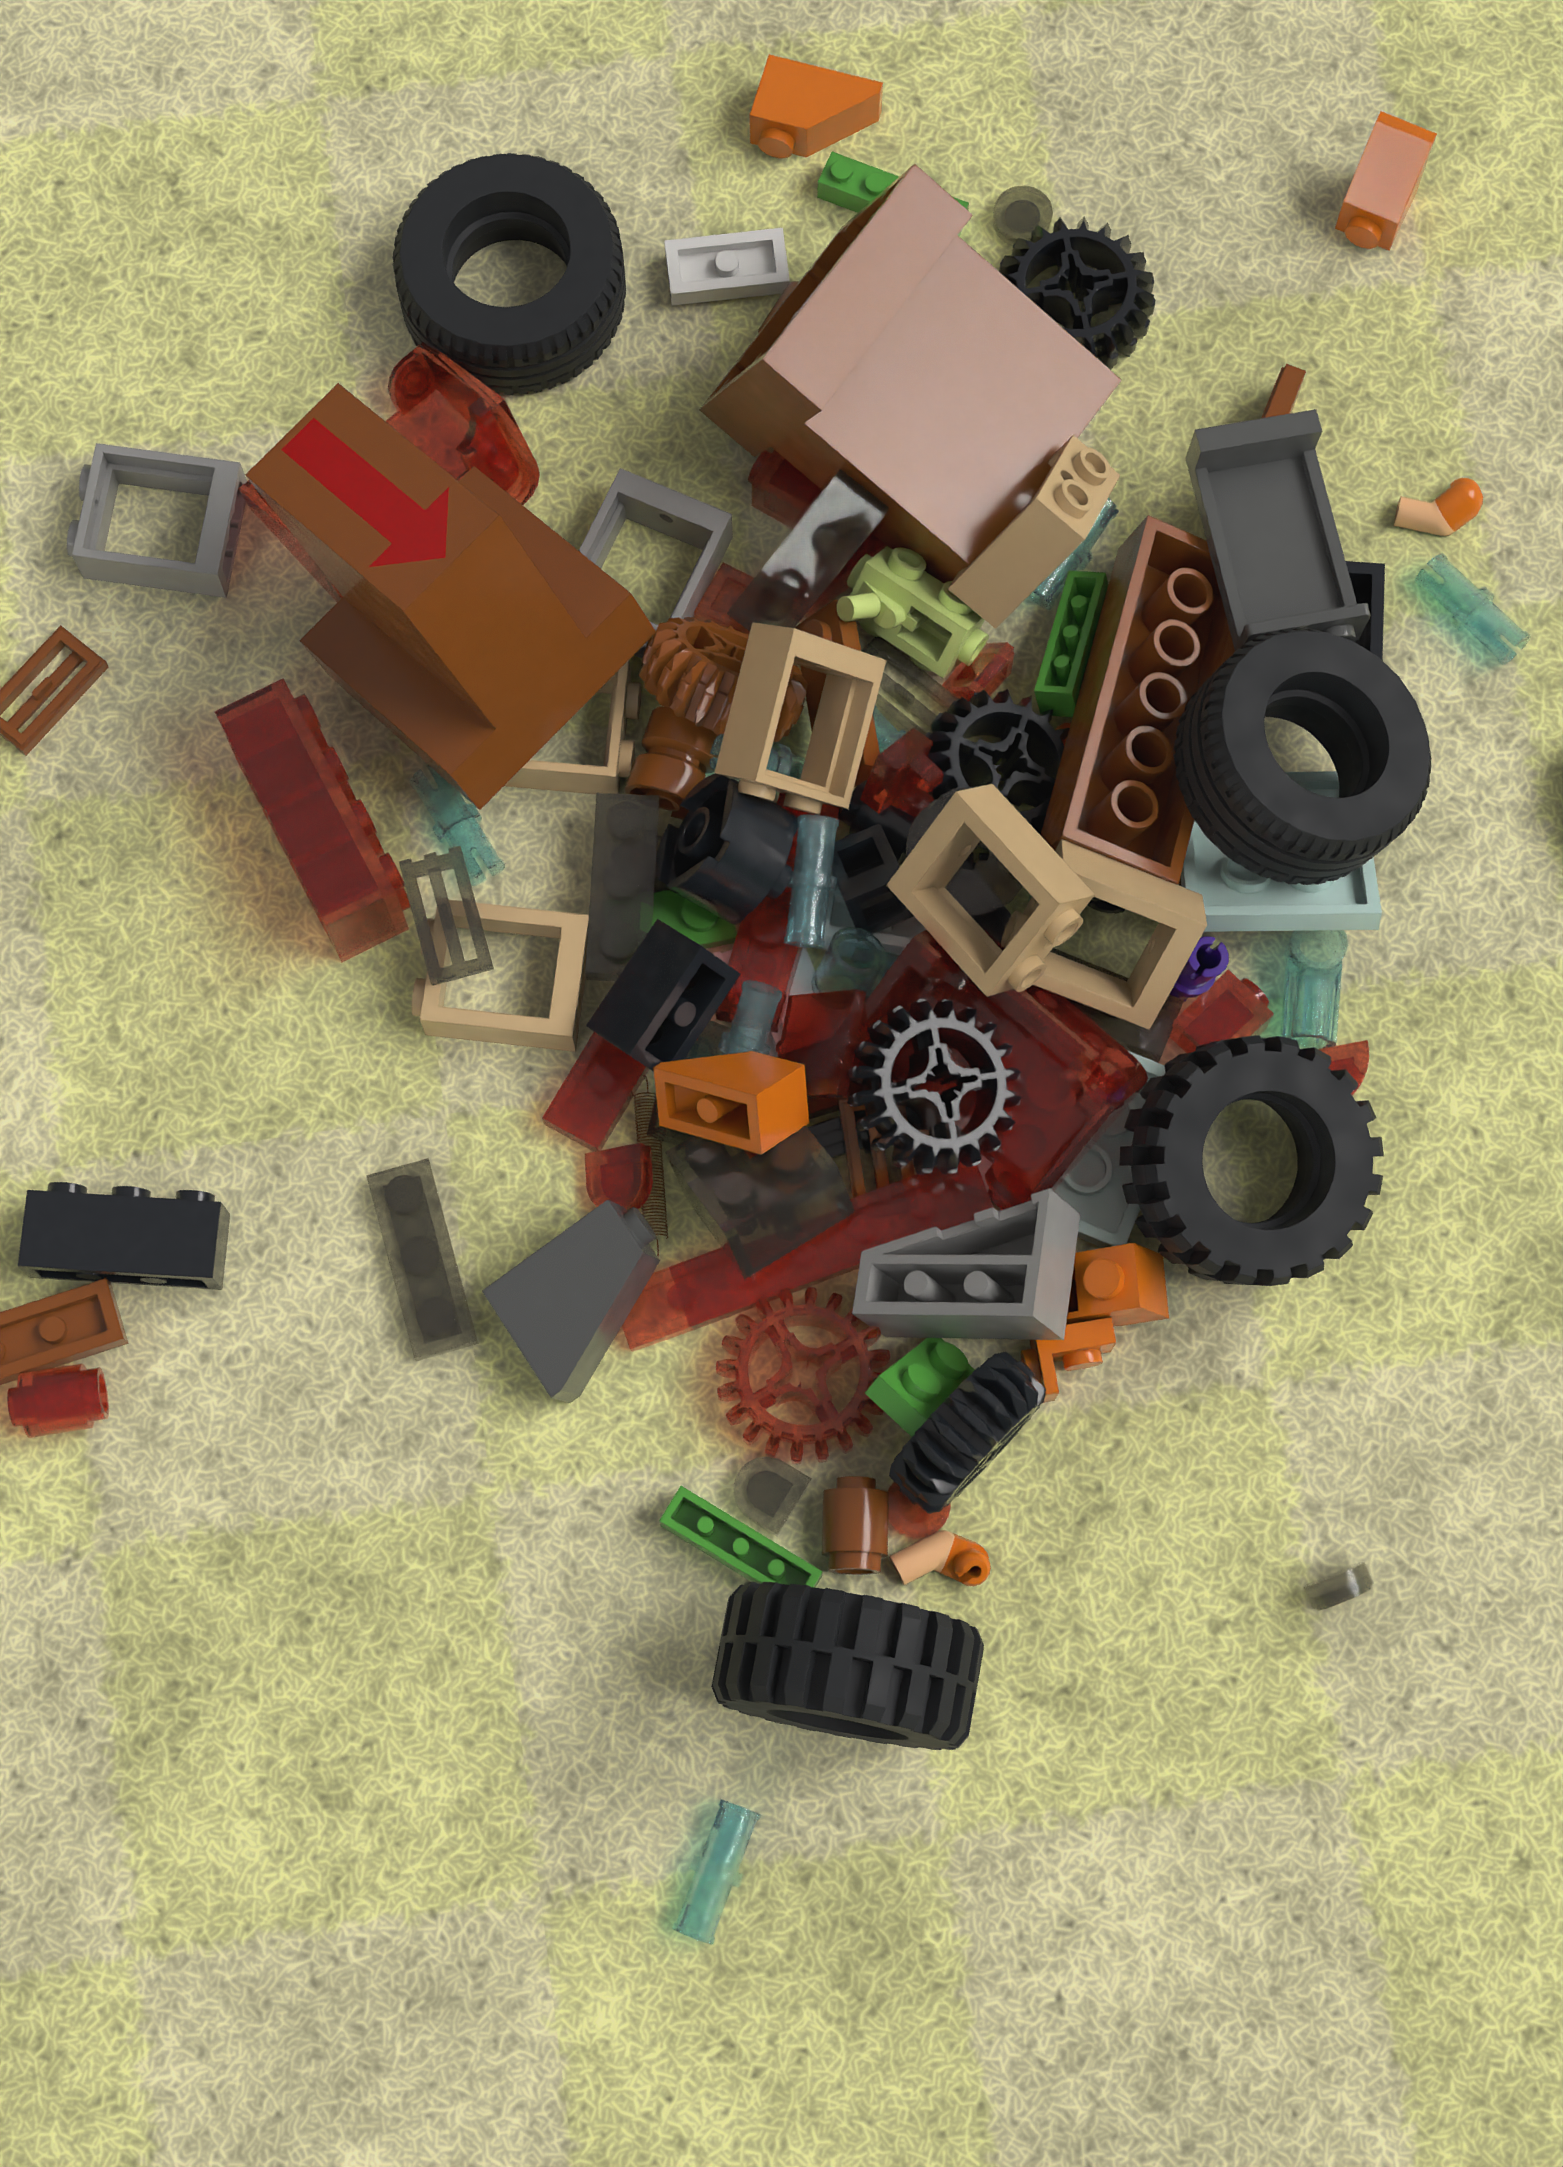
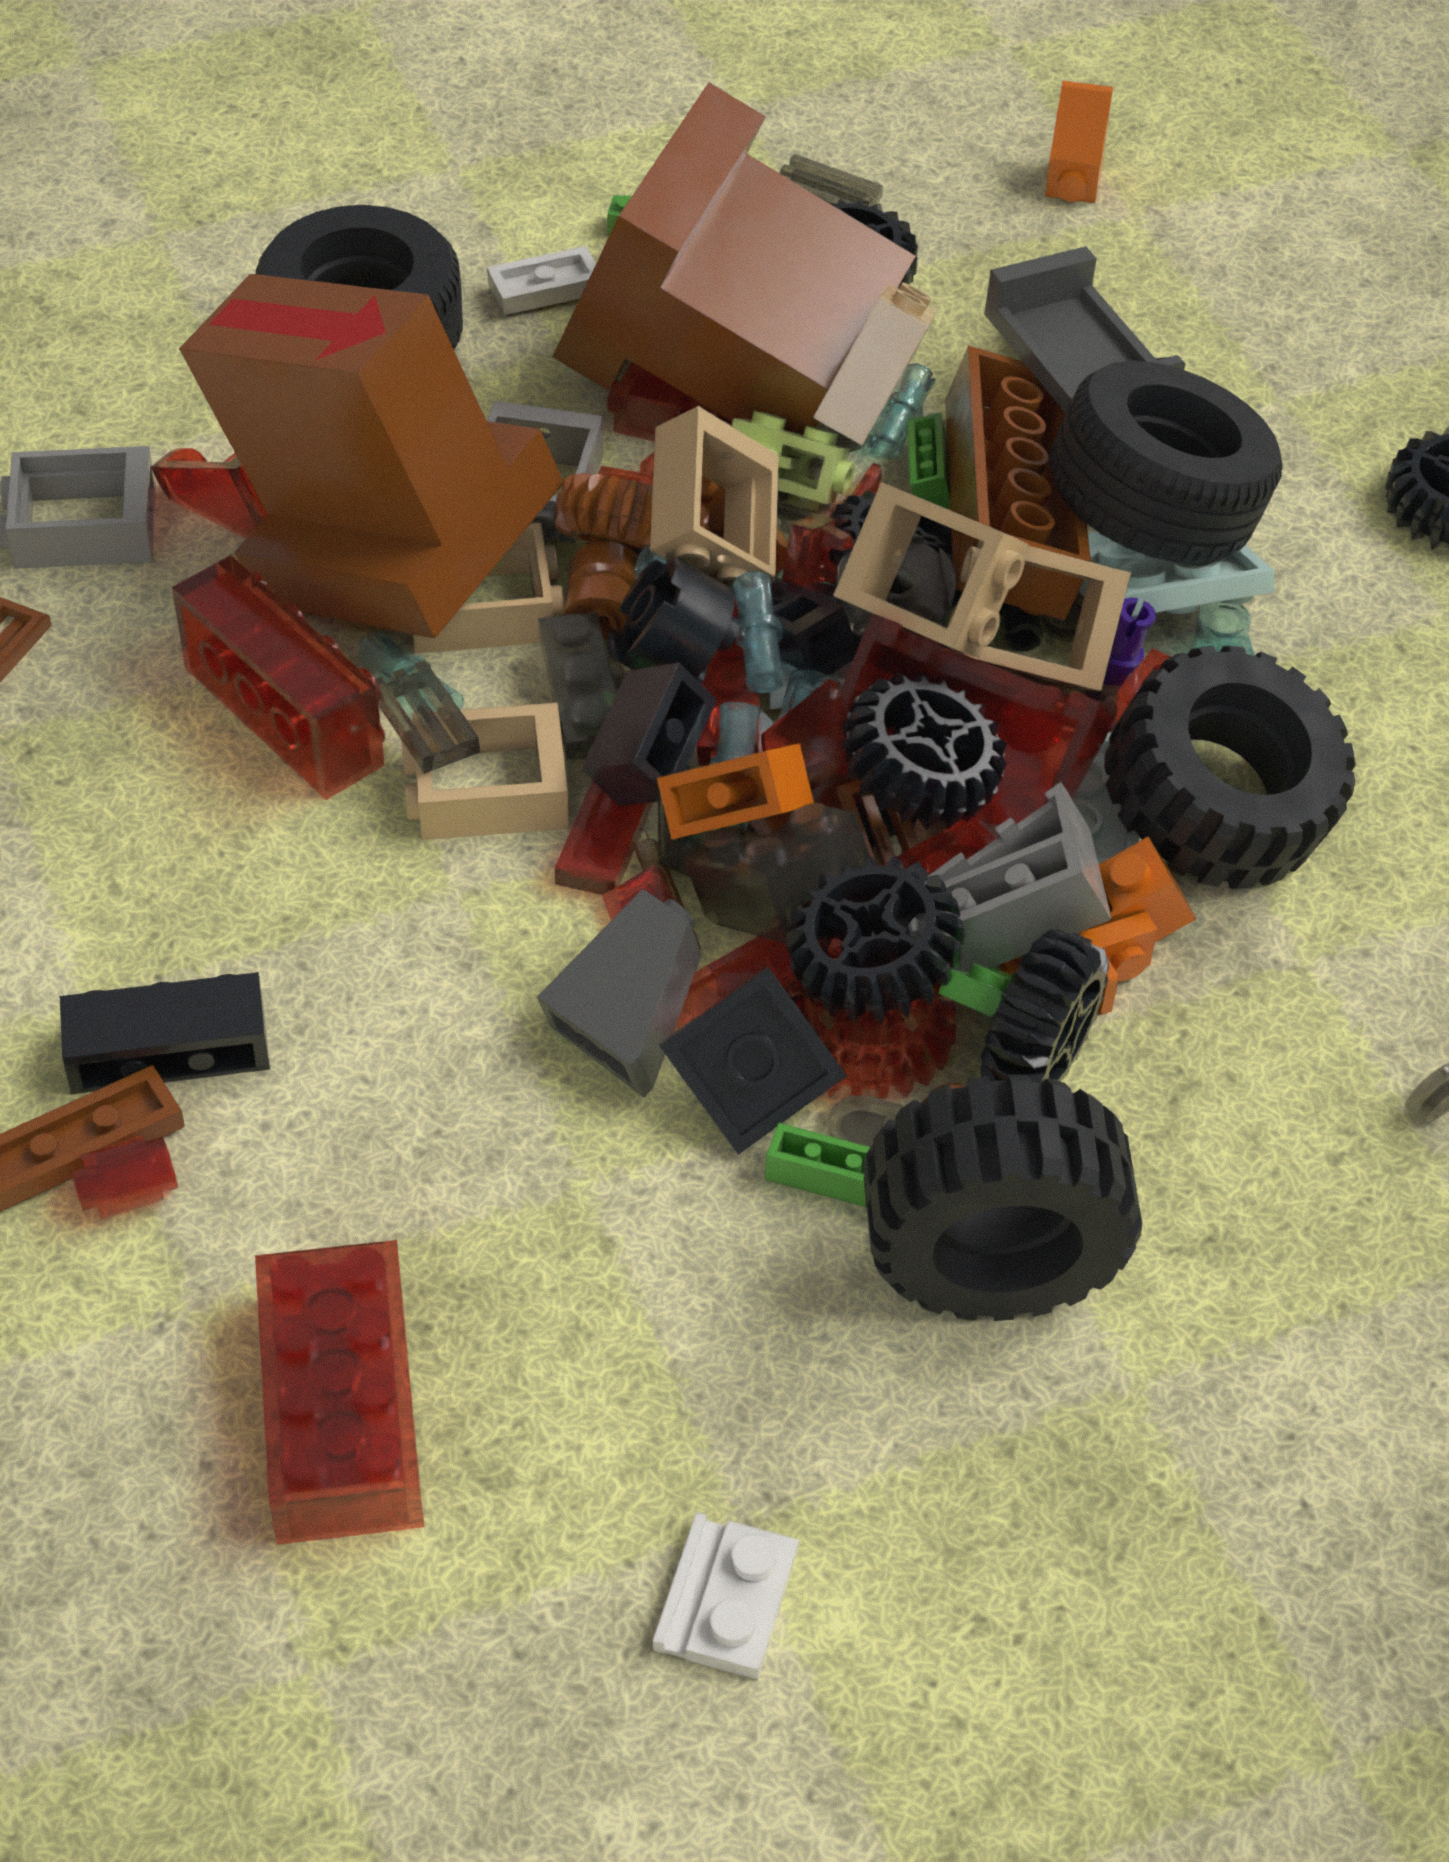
camera: 15 degrees left, 25 degrees down
clear smoke plate [366,1158,479,1361] -> none
clear light blue pin [672,1799,761,1945] -> none
clear smoke plate [727,469,889,631] -> none
orange slope [749,54,883,158] -> none
arm [1393,478,1483,536] -> none
clear light blue pin [1415,553,1530,665] -> none
none -> clear red brick [255,1240,425,1545]
none -> white plate [653,1512,799,1680]
none -> black tile [659,966,847,1155]
none -> clear smoke tile [780,154,883,206]
none -> black gear [786,855,965,1025]

